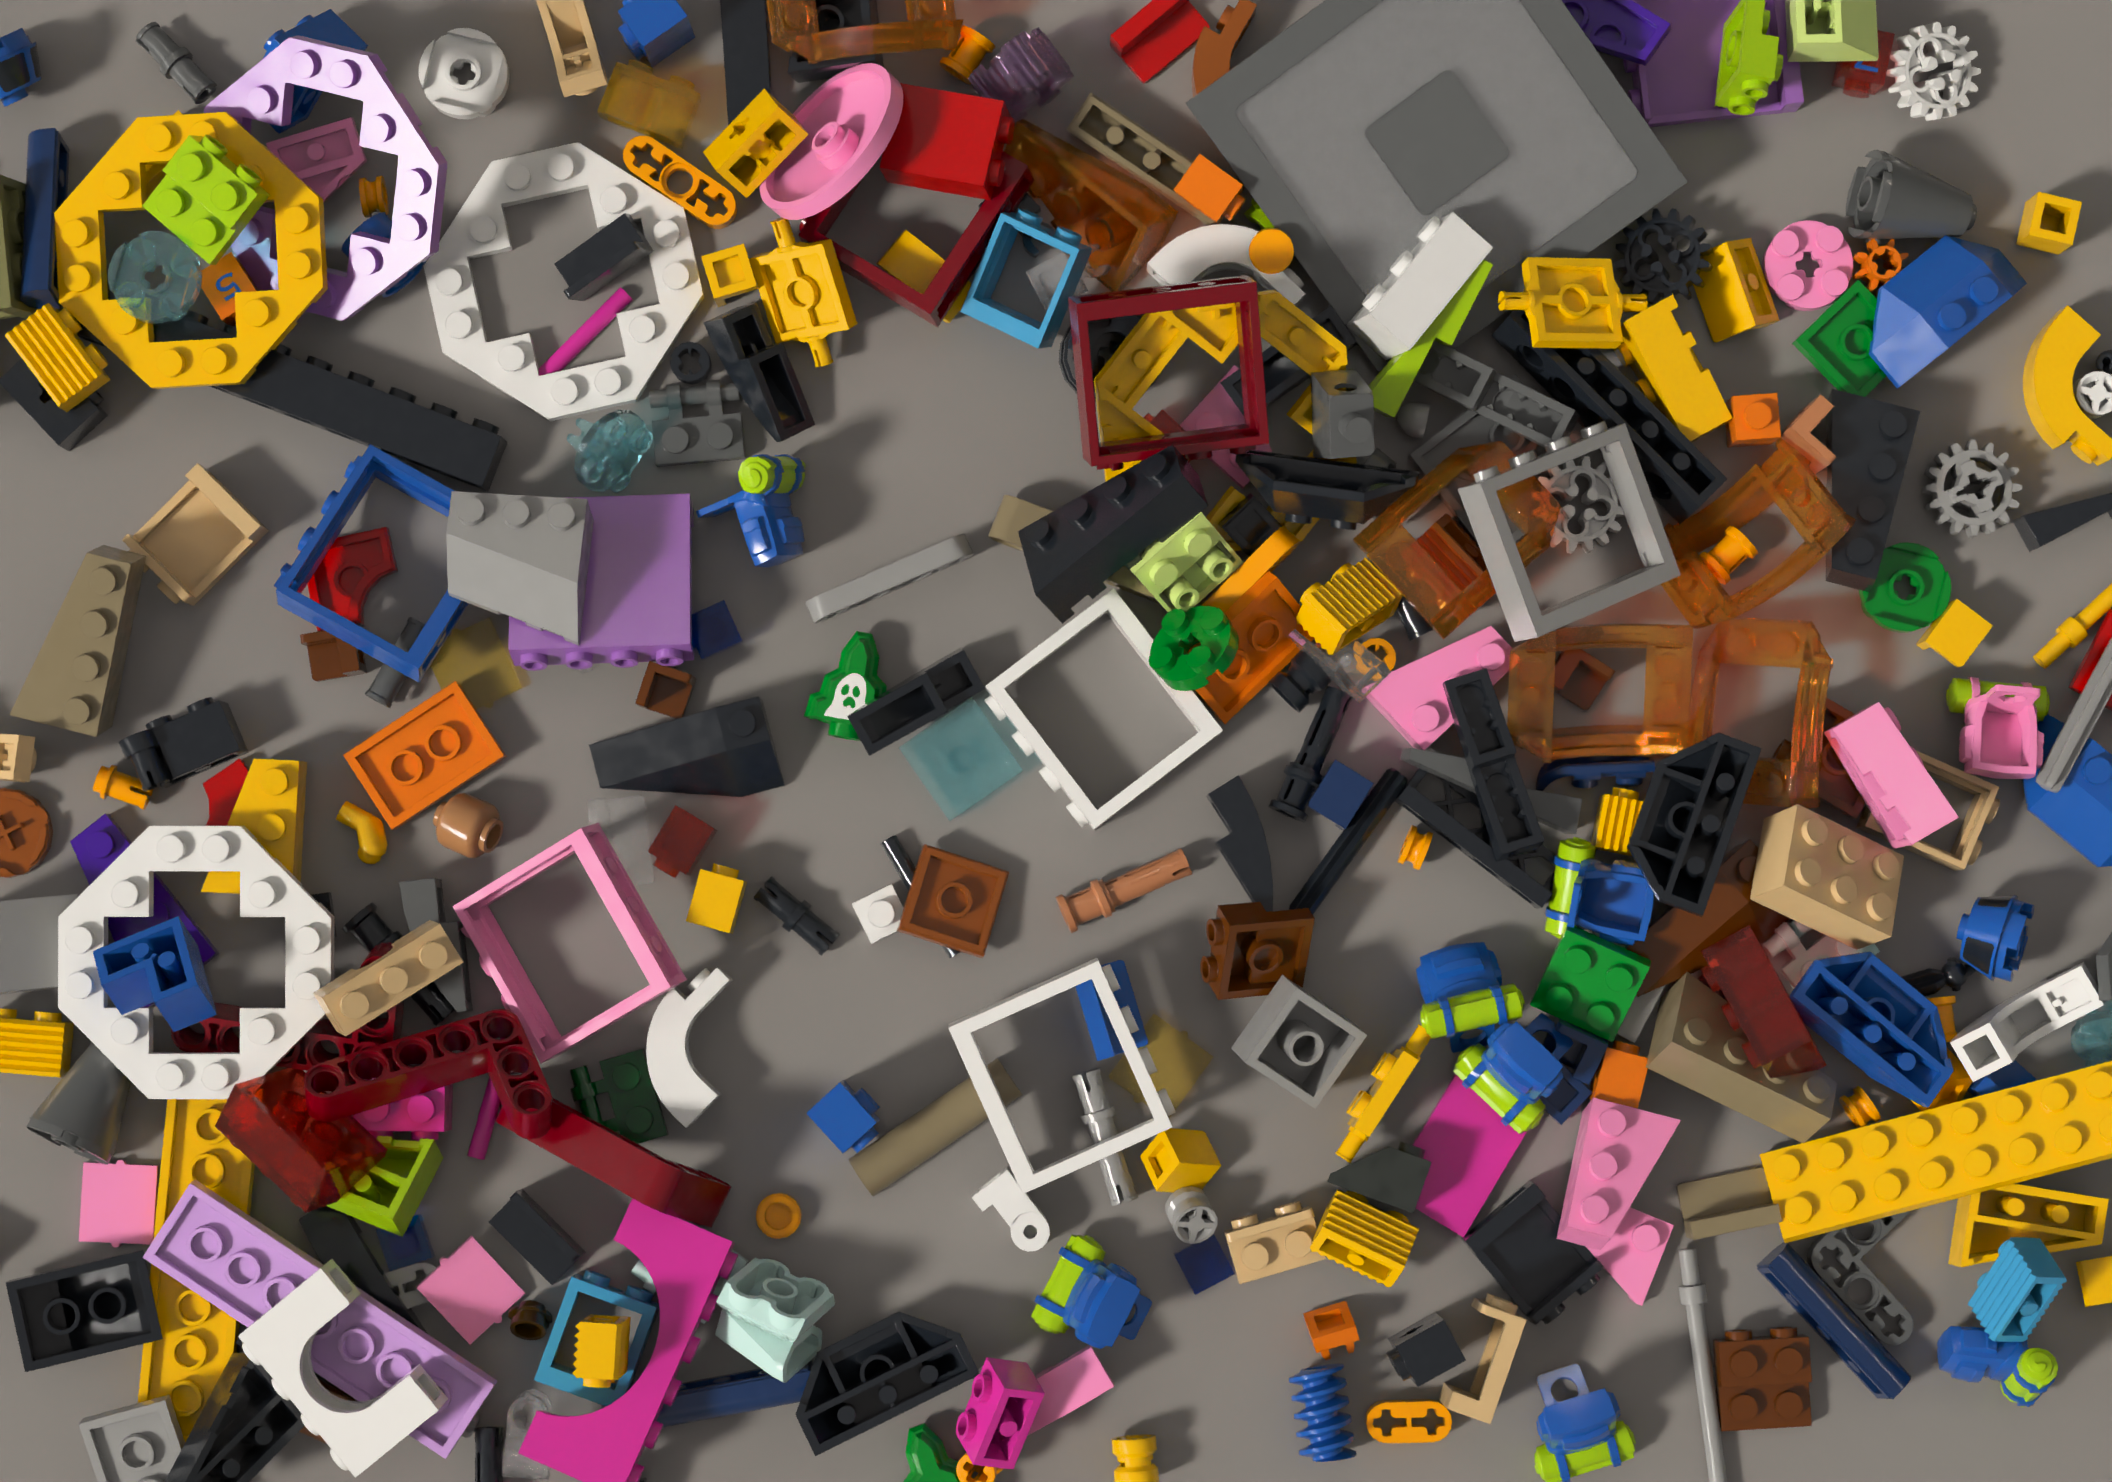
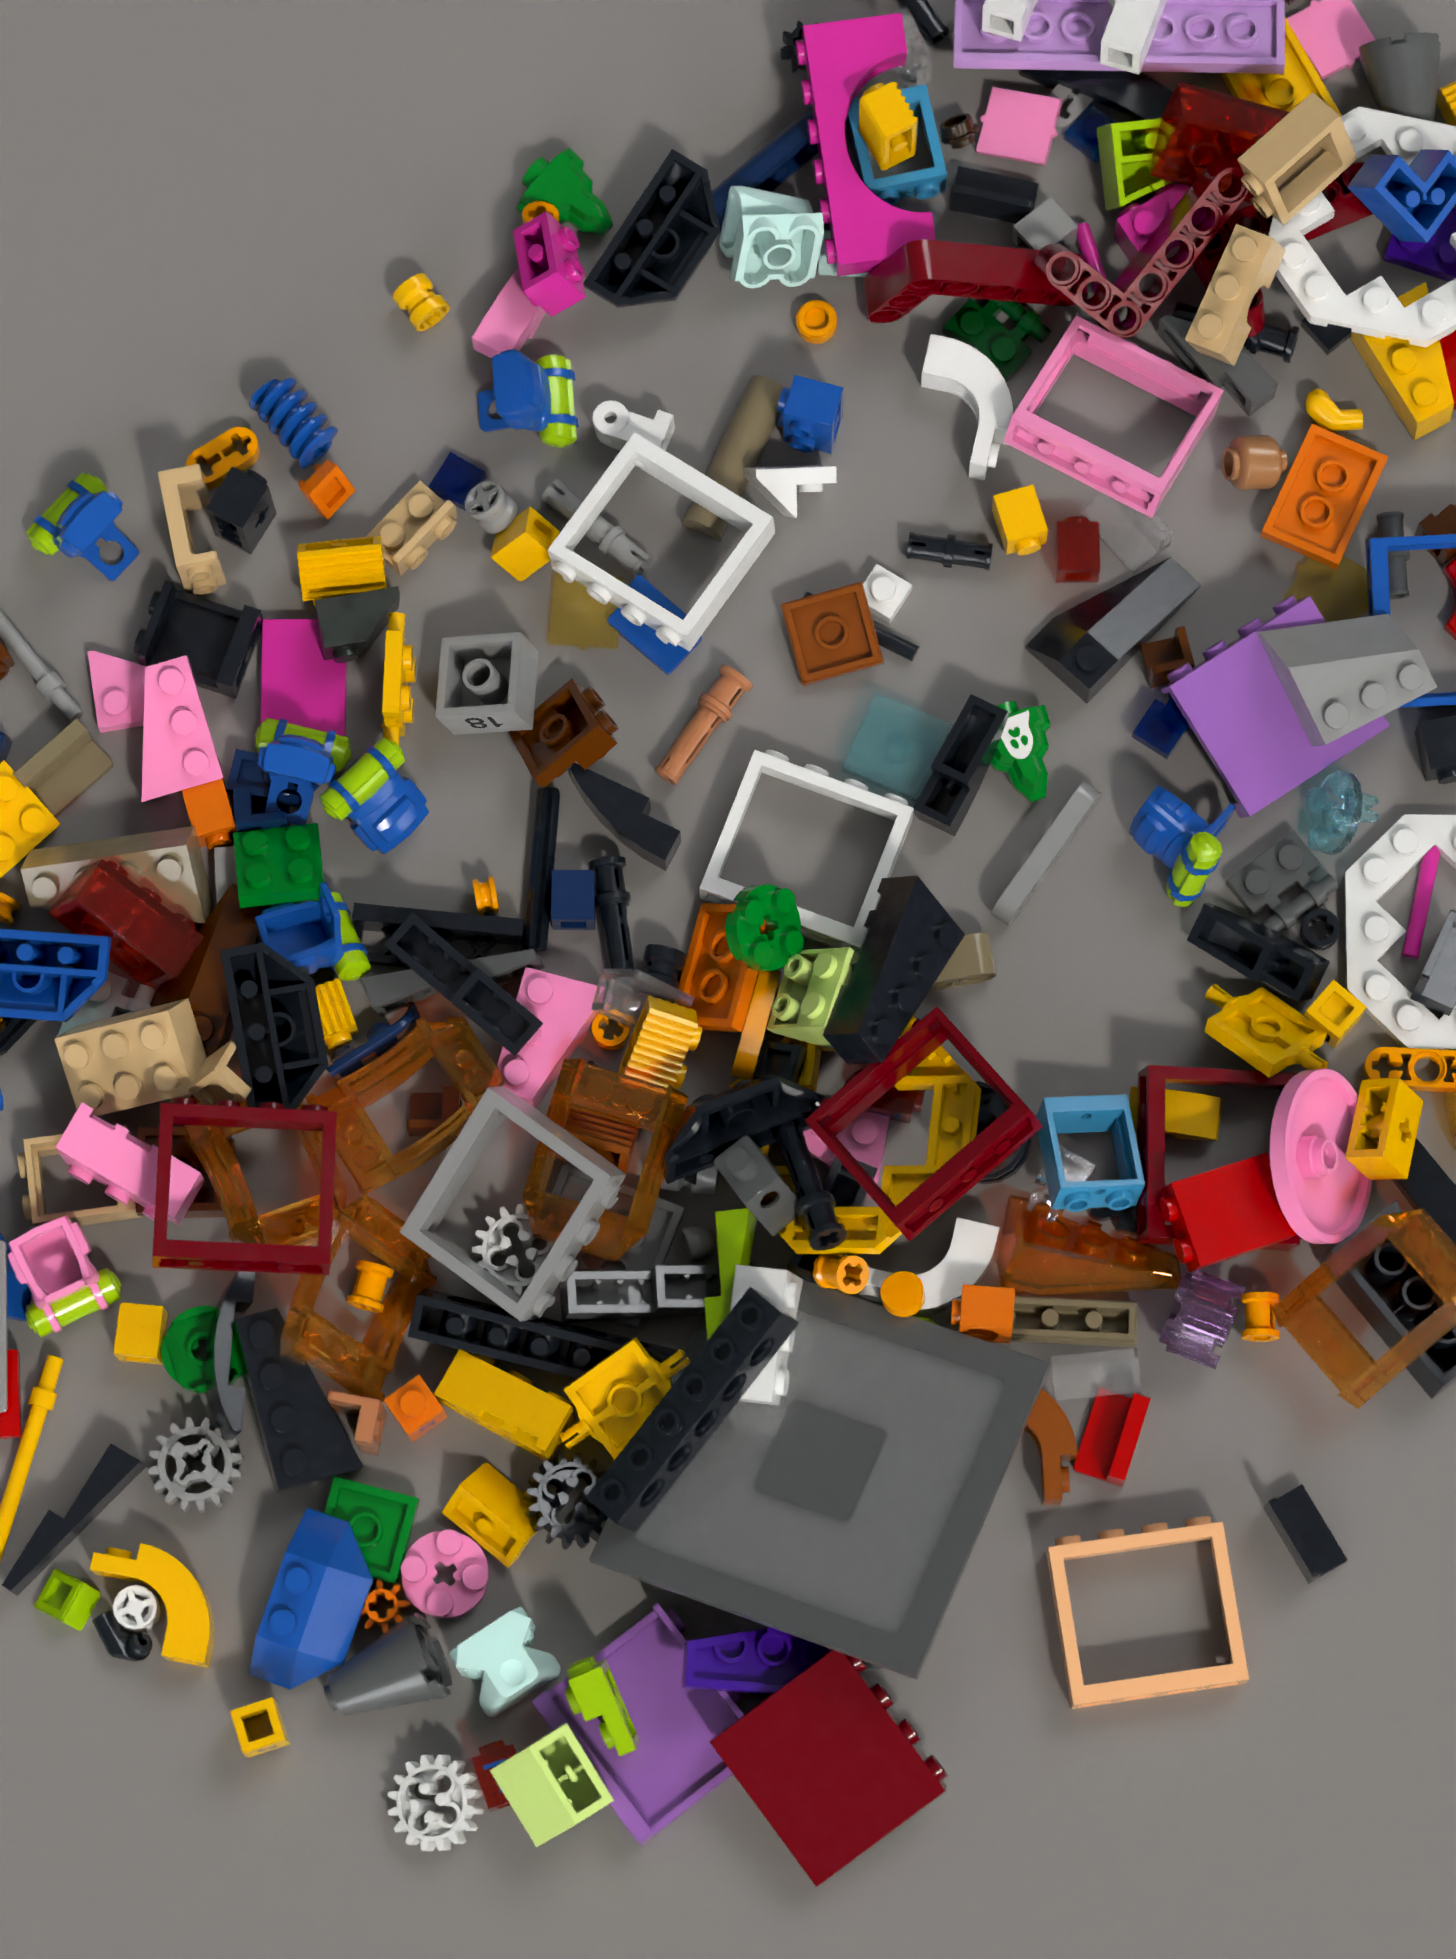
camera: 155 degrees right, 10 degrees down
none -> dark red window [152,1098,337,1275]
none -> tan panel [188,1040,251,1105]
none -> black slope [205,1271,255,1440]
none -> light aqua piece [449,1606,561,1717]
none -> black brick [585,1287,799,1533]
none -> white slope [744,465,837,518]
none -> black pin [775,1125,847,1251]
none -> light orange bush [813,1254,869,1294]
none -> light grey panel [1012,196,1078,250]
none -> clear panel [1048,1348,1143,1401]
none -> tan window [1237,92,1358,226]

